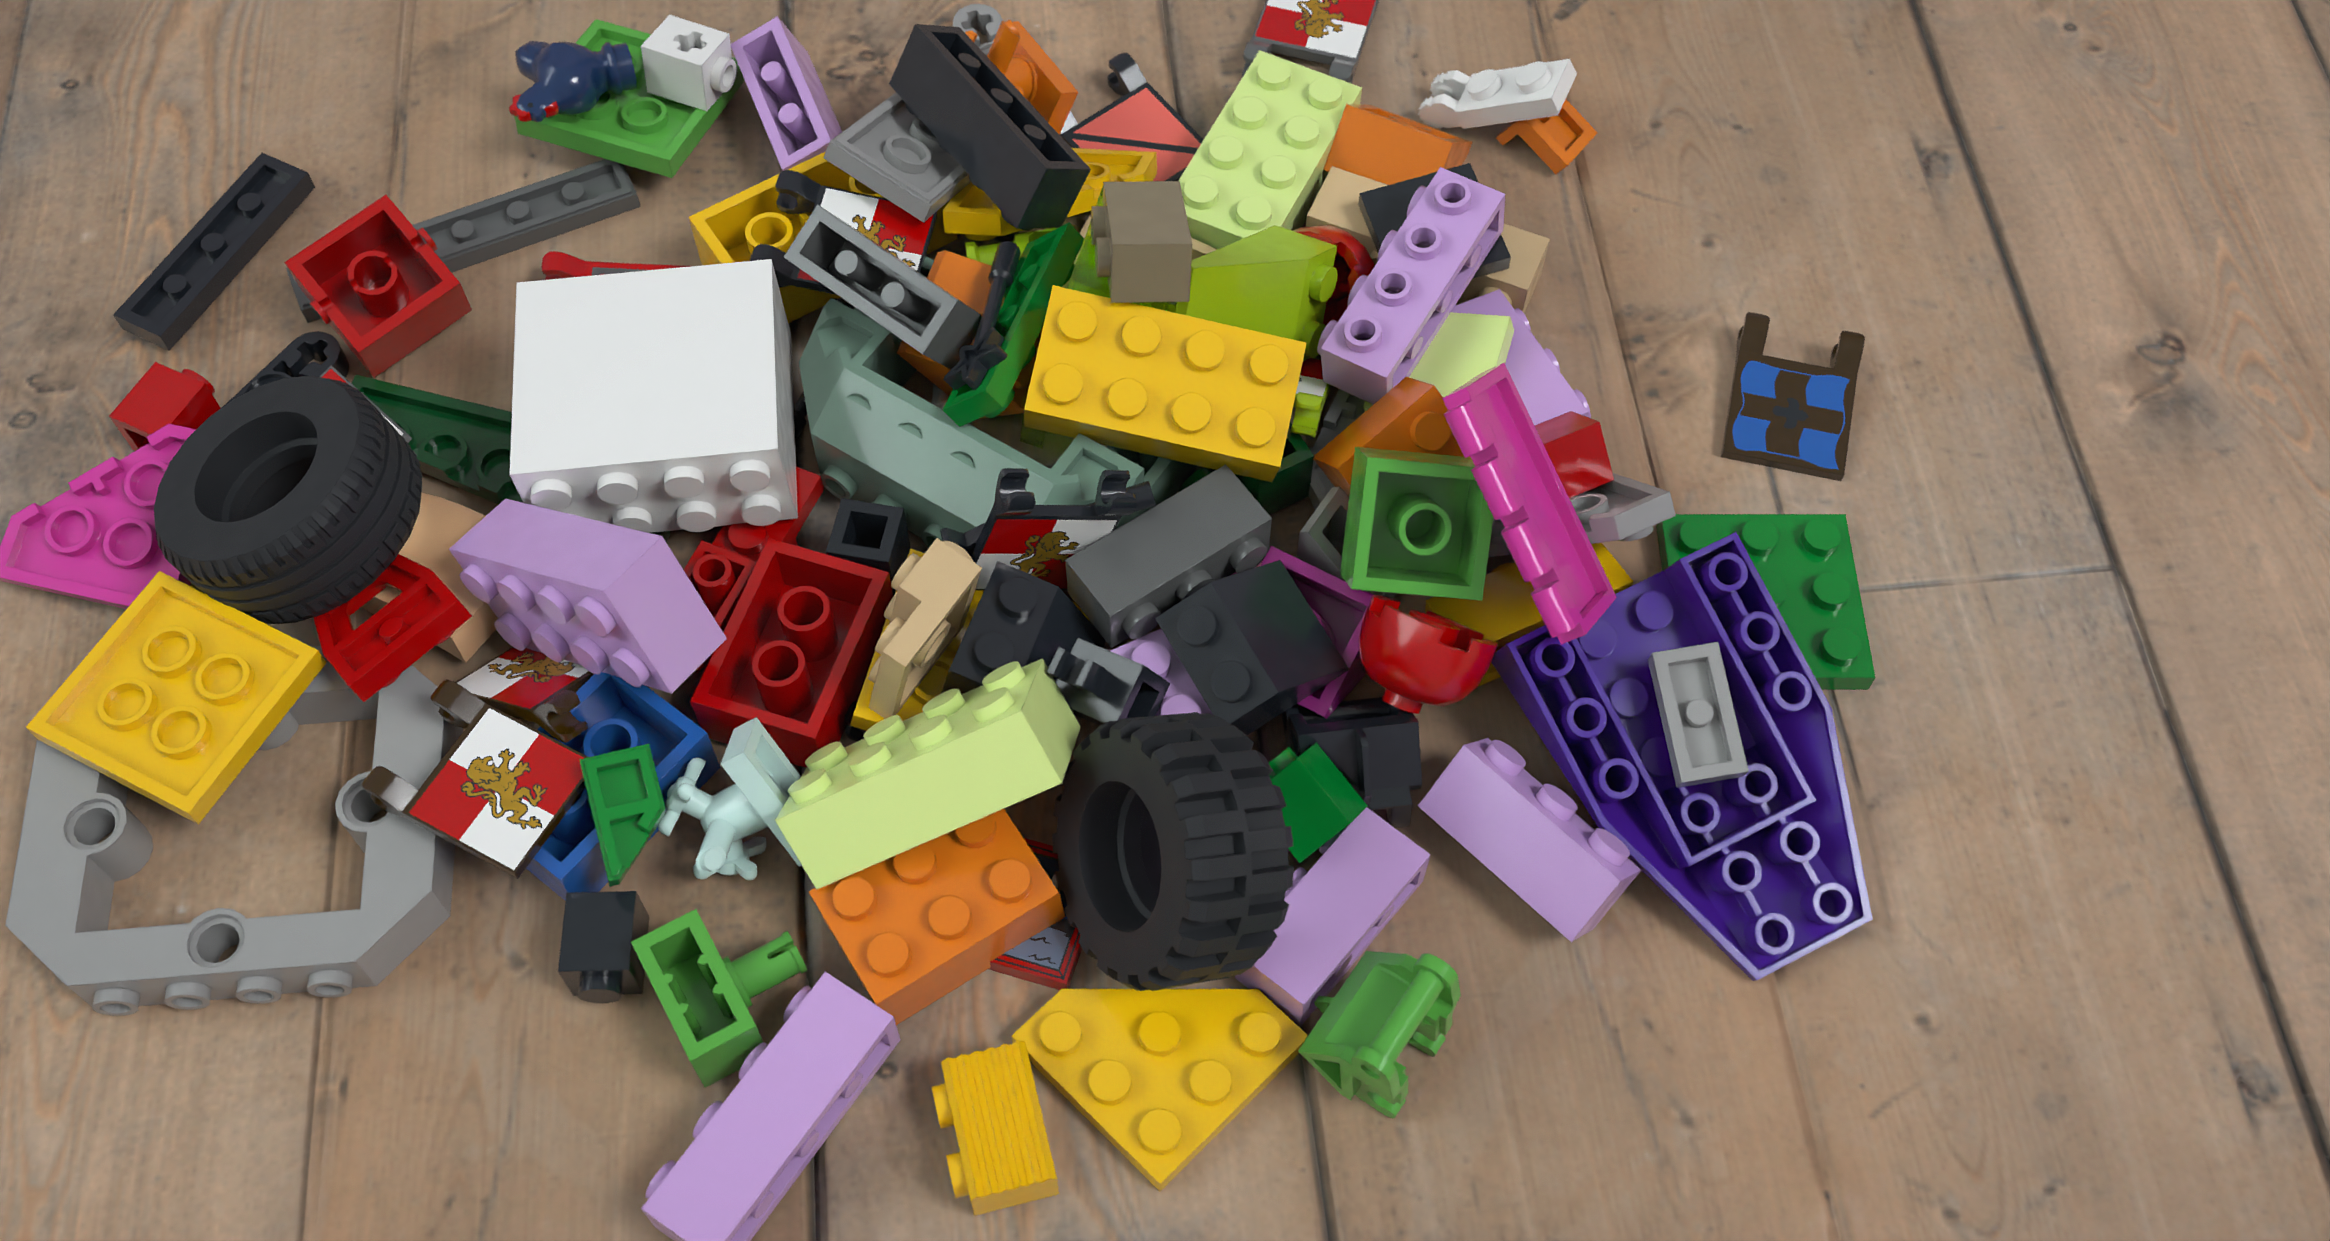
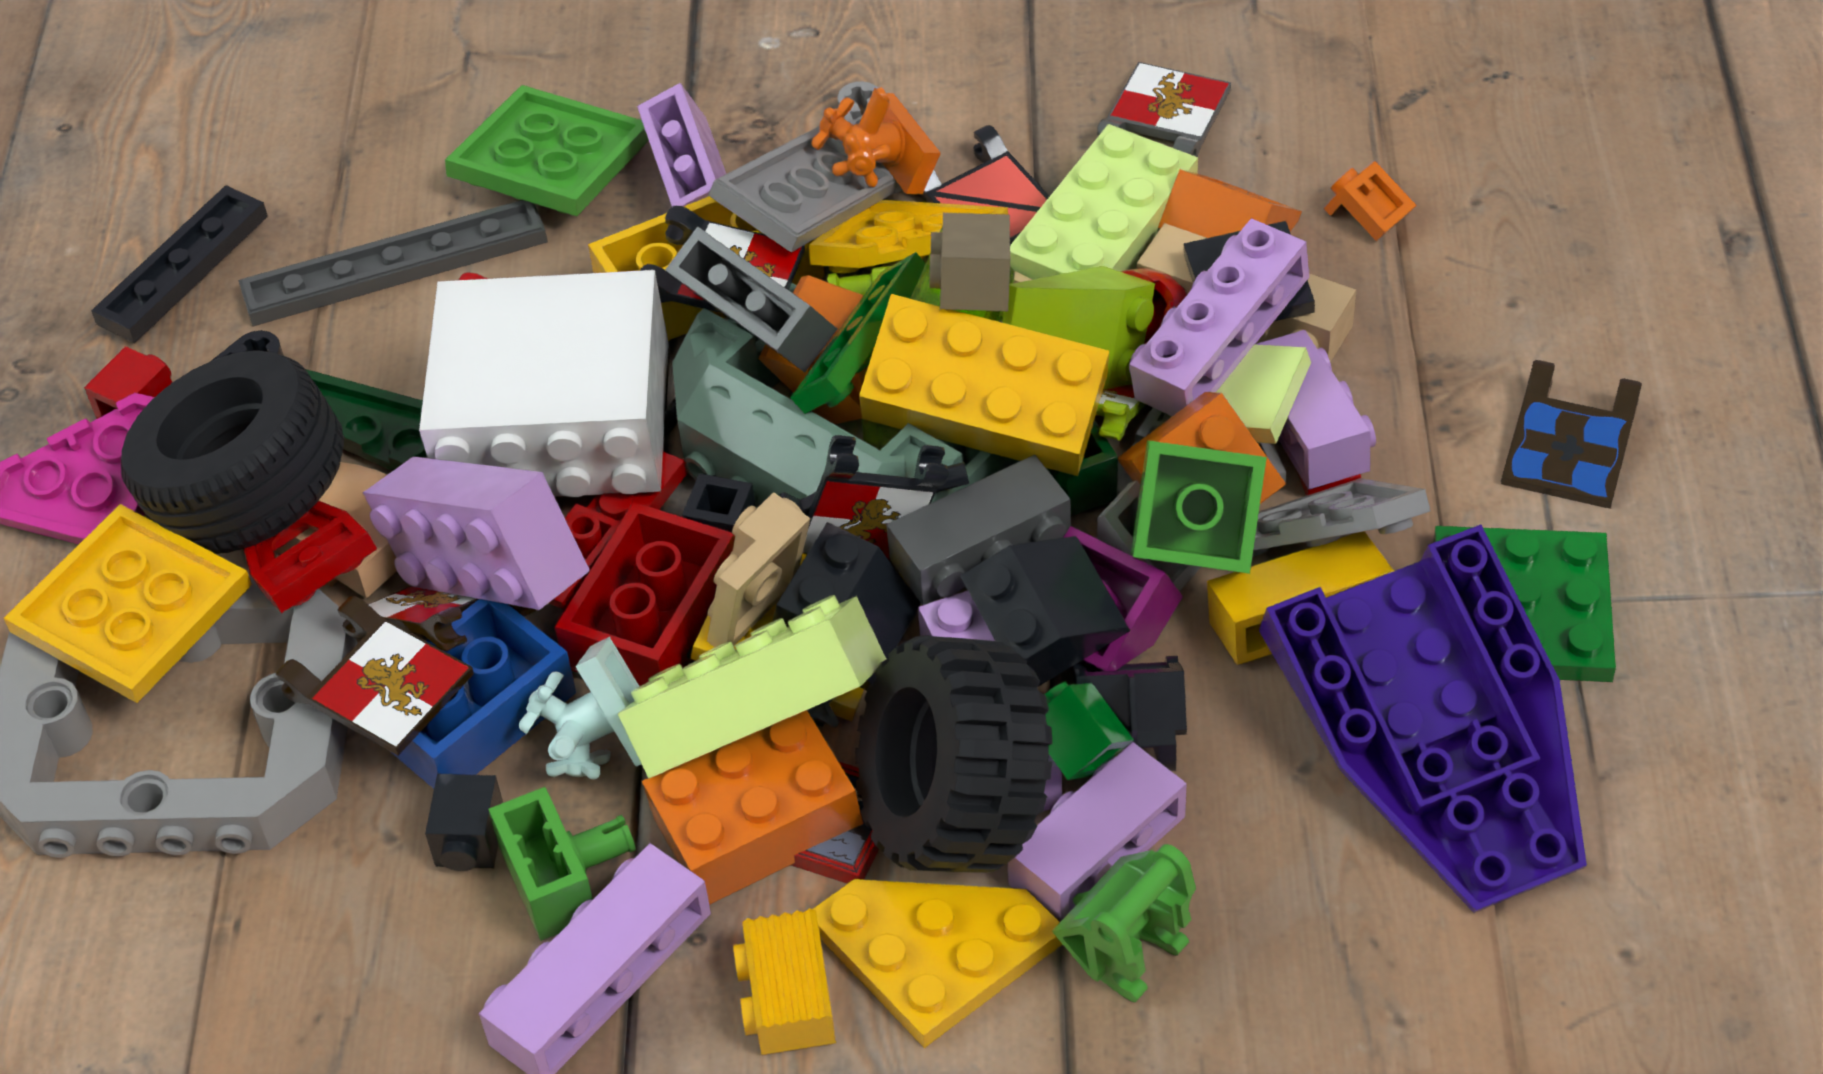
camera: 10 degrees right, 10 degrees down
red brick [284,194,472,378] -> none
dark blue animal [509,41,637,122] -> none
green tile [580,744,665,887] -> none
white brick [641,15,737,111] -> none
black brick [889,24,1091,231] -> none
black piece [943,241,1021,391] -> none
black brick [1047,638,1170,726] -> none
red cylinder [1358,595,1498,714] -> none
white hinge [1418,59,1577,129] -> none
lavender brick [1418,738,1641,942] -> none
dark pink hinge [1442,363,1617,644] -> none
red brick [1534,411,1614,498] -> none
light grey plate [1648,642,1749,788] -> none

